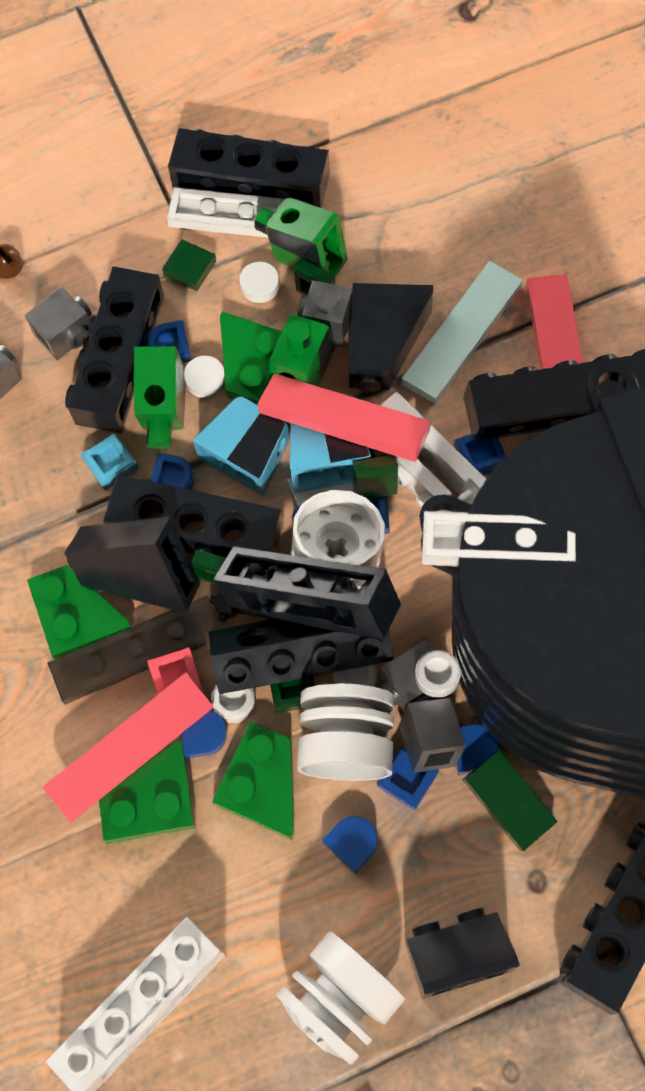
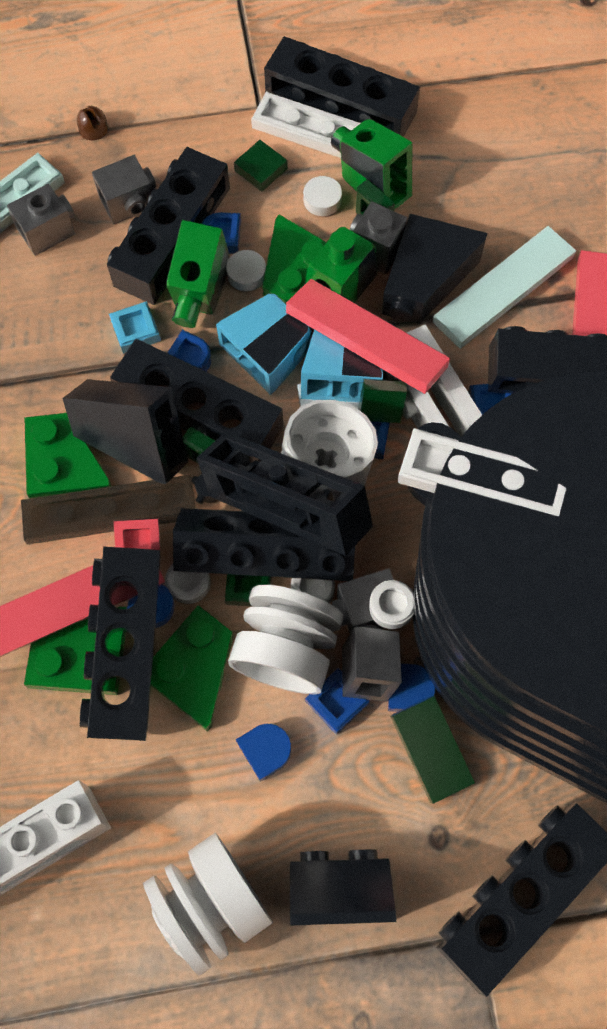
camera: 10 degrees right, 0 degrees up
none -> black brick [80,546,161,741]

